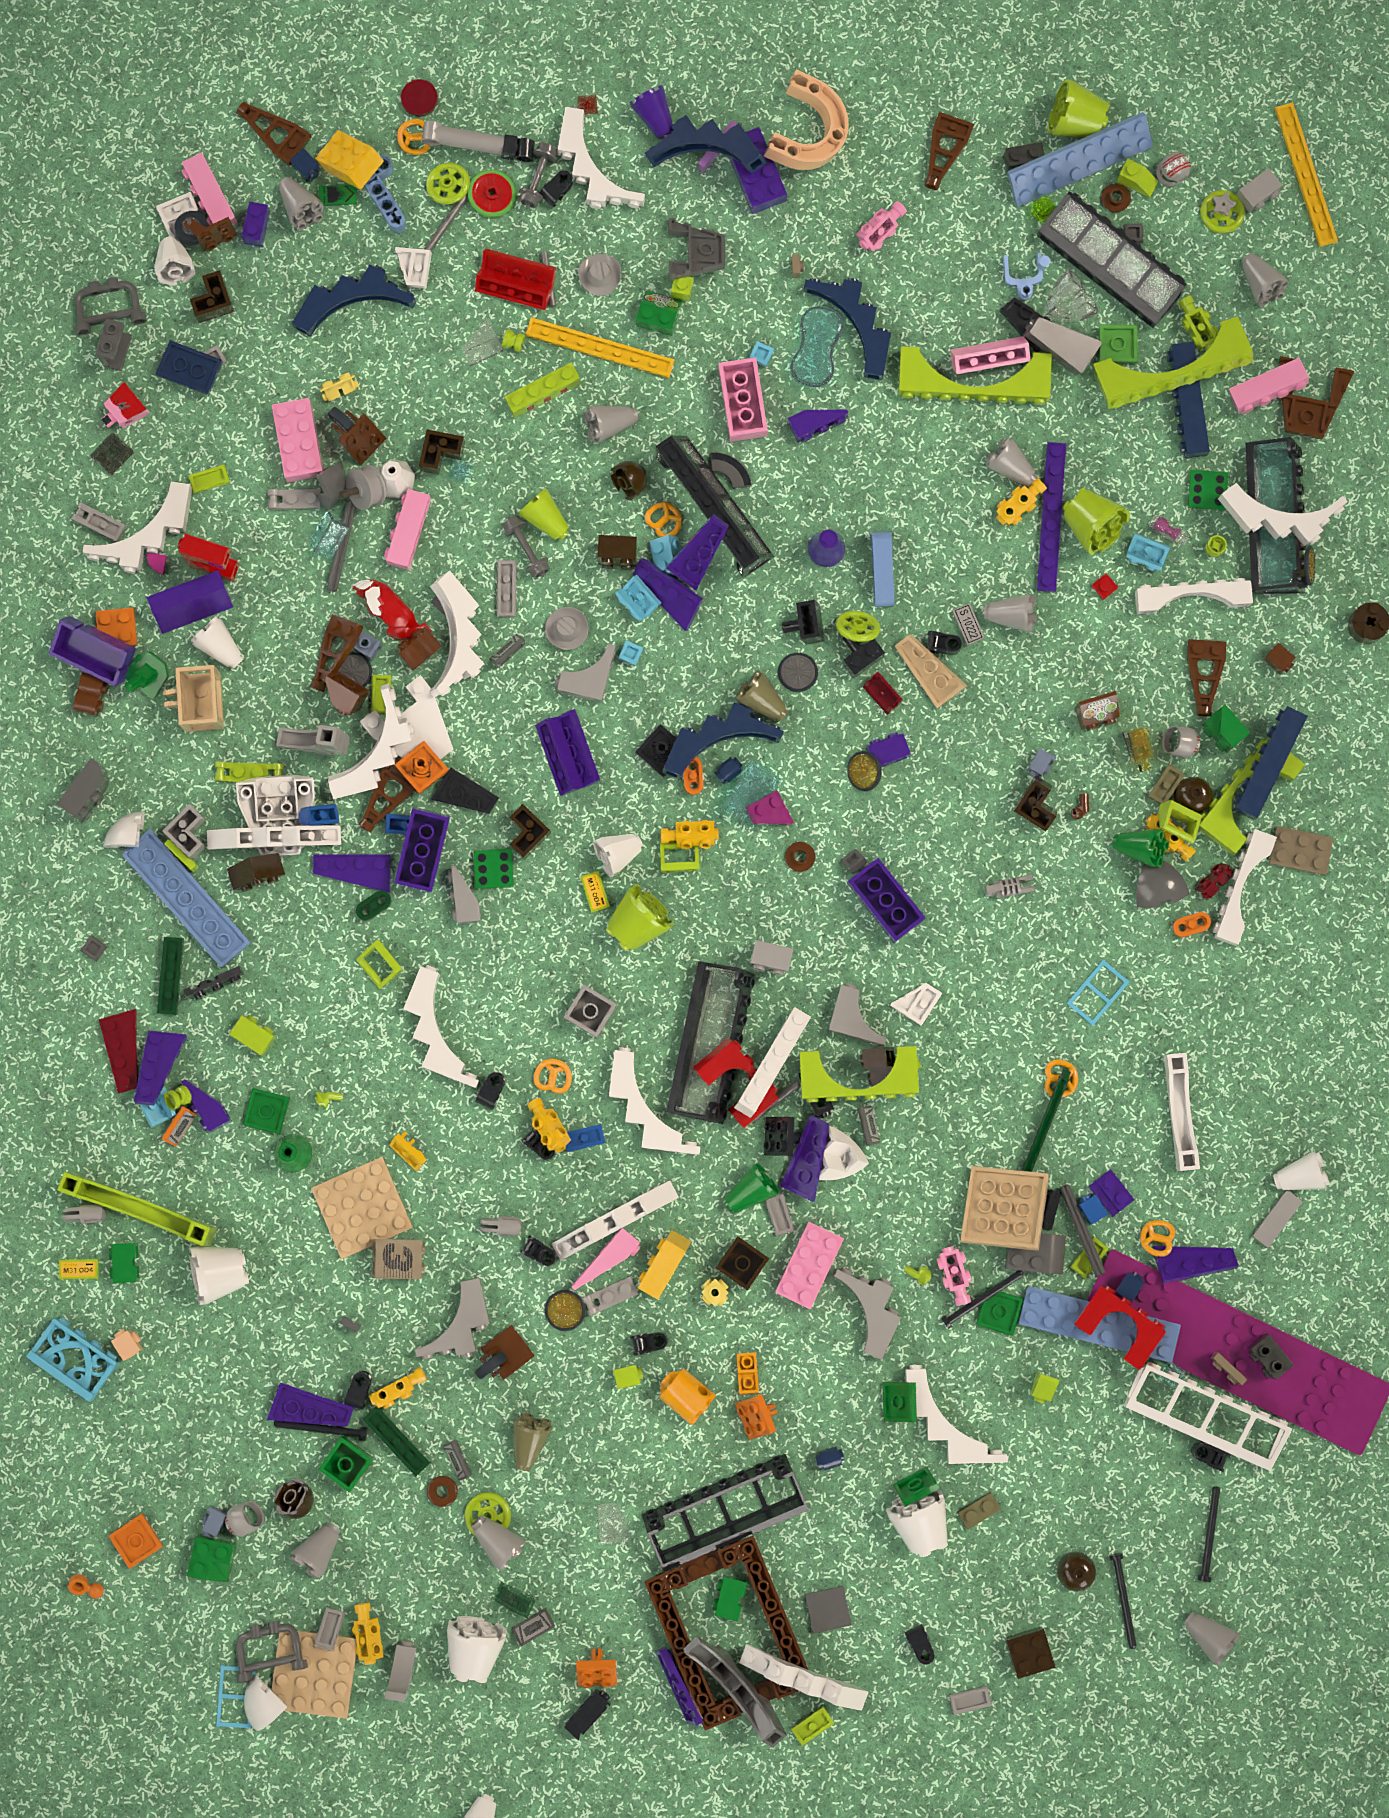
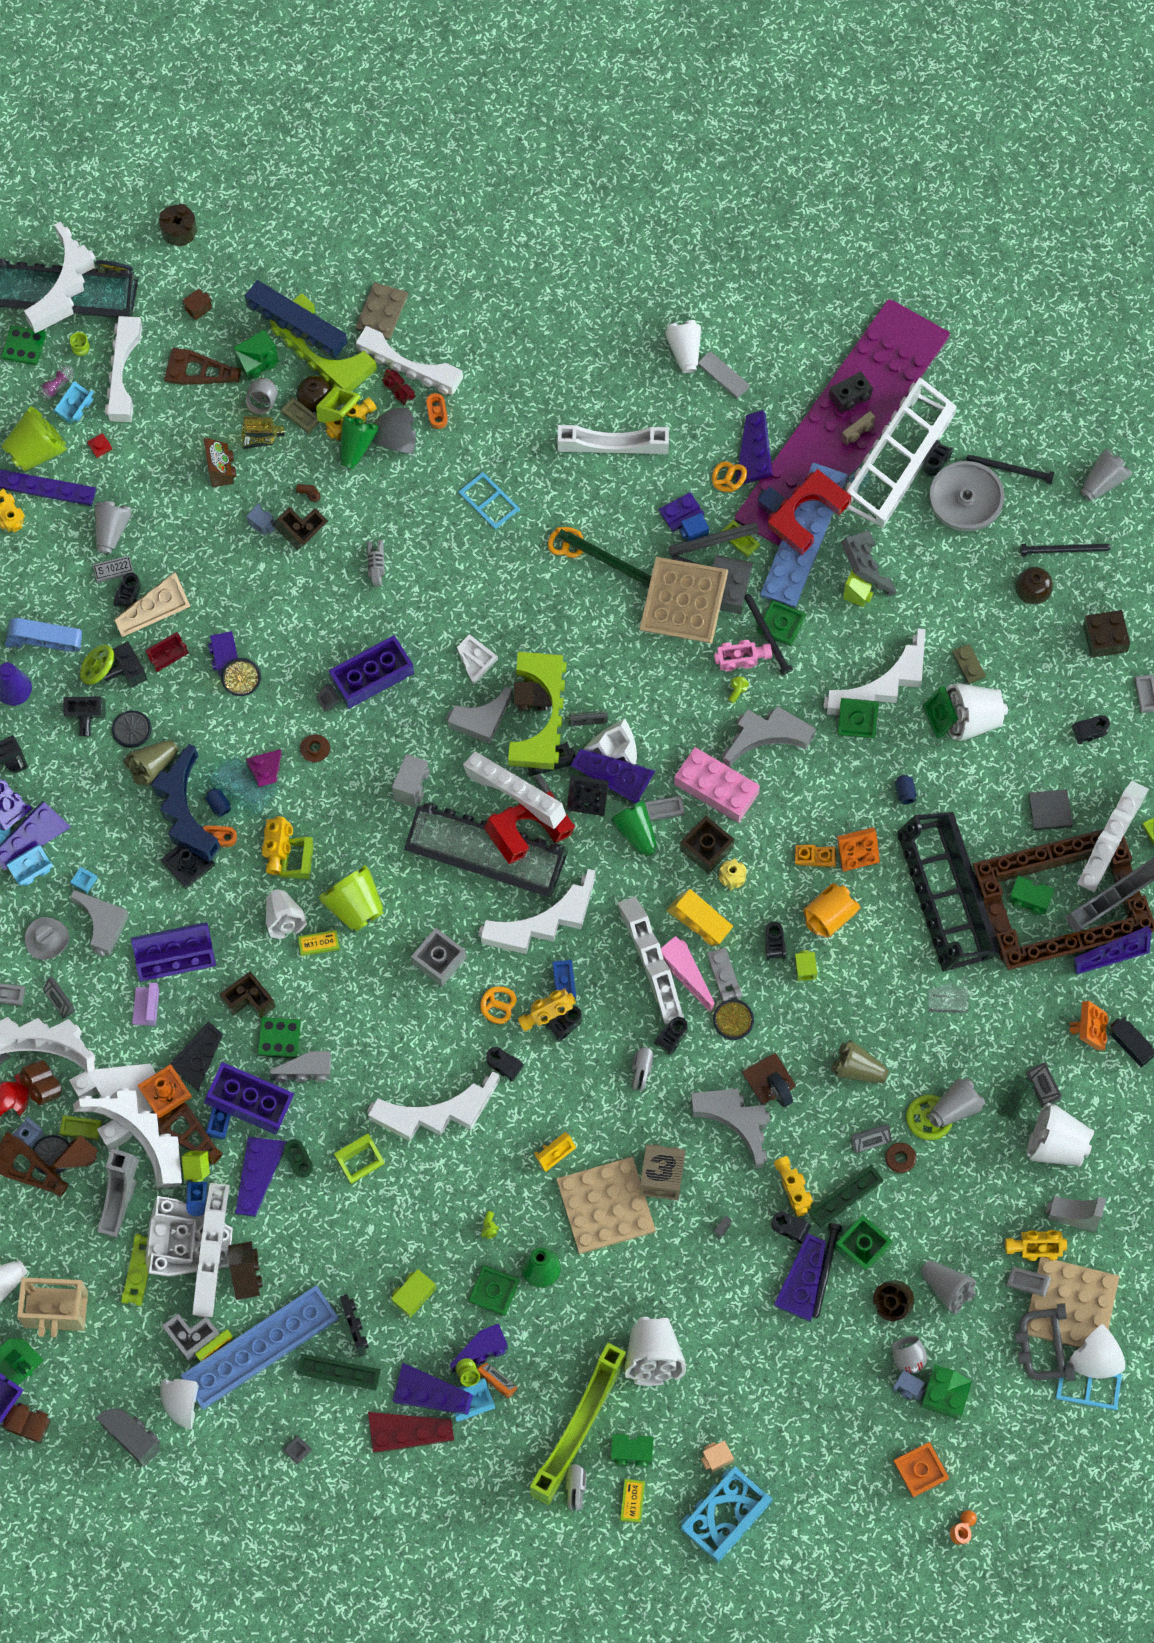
camera: 80 degrees left, 15 degrees down
none -> lavender panel [132,983,159,1026]
none -> lime brick [181,1151,210,1182]
none -> dark grey wing [841,530,897,596]
none -> light grey dish [929,461,1004,532]

